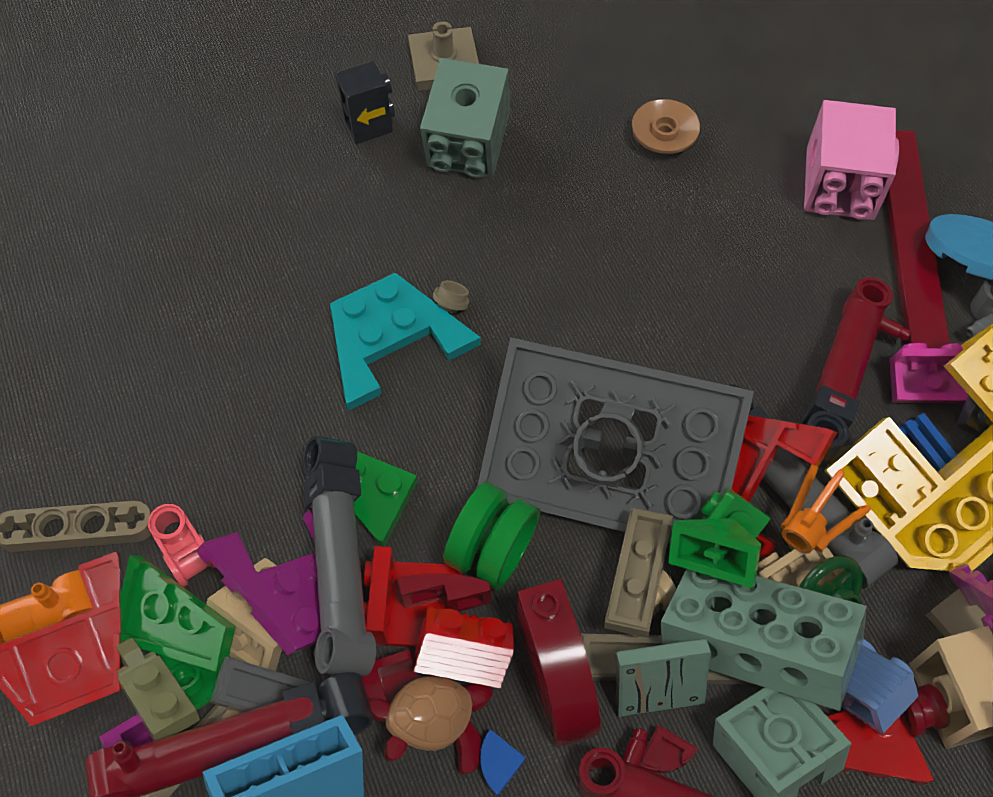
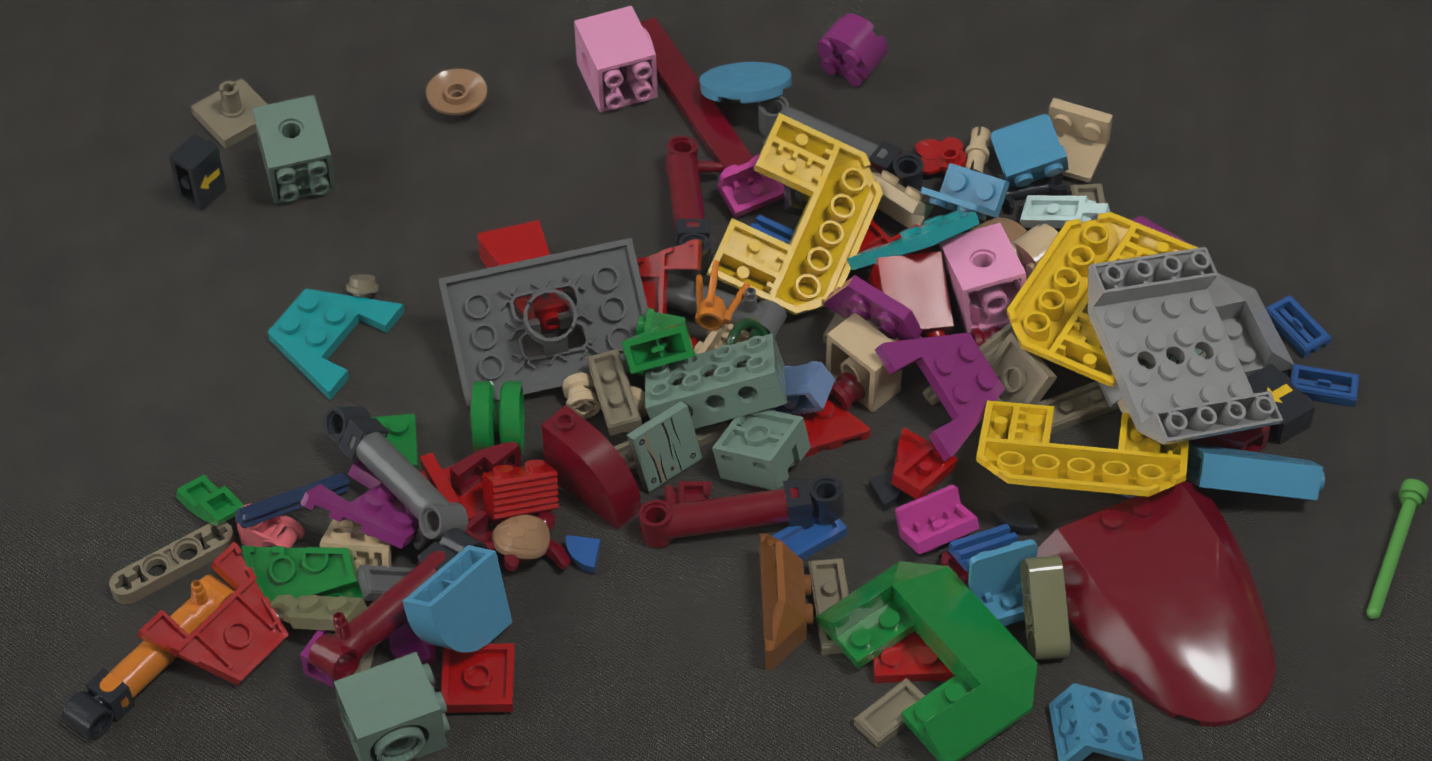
camera: 30 degrees left, 10 degrees down
none -> green slope [176,475,244,526]
none -> dark blue axle [235,473,350,528]
none -> red slope [477,220,567,331]
none -> tan wheel [562,373,600,419]

